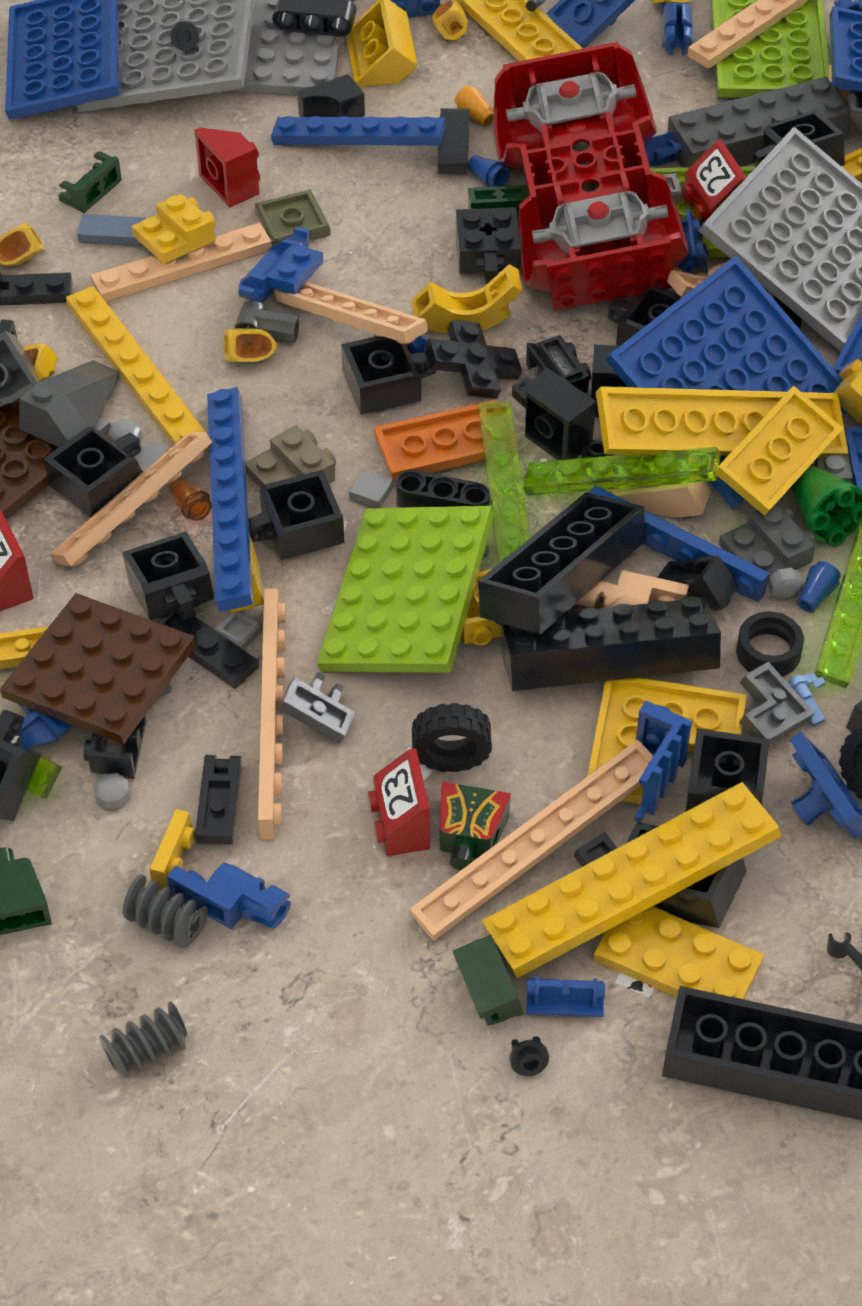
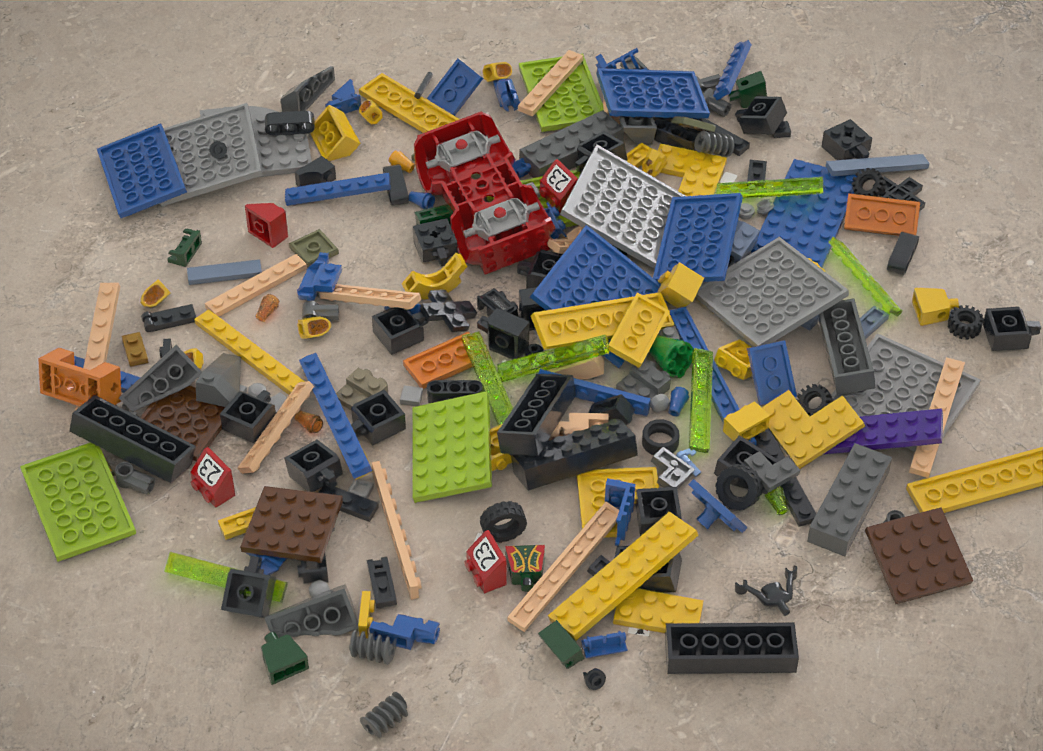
camera: 15 degrees left, 5 degrees down
yellow plate [131,193,216,264] -> none
hinge [278,672,355,744] -> none
none -> clear orange cone [255,294,280,322]
none -> dark grey wedge [265,584,359,637]

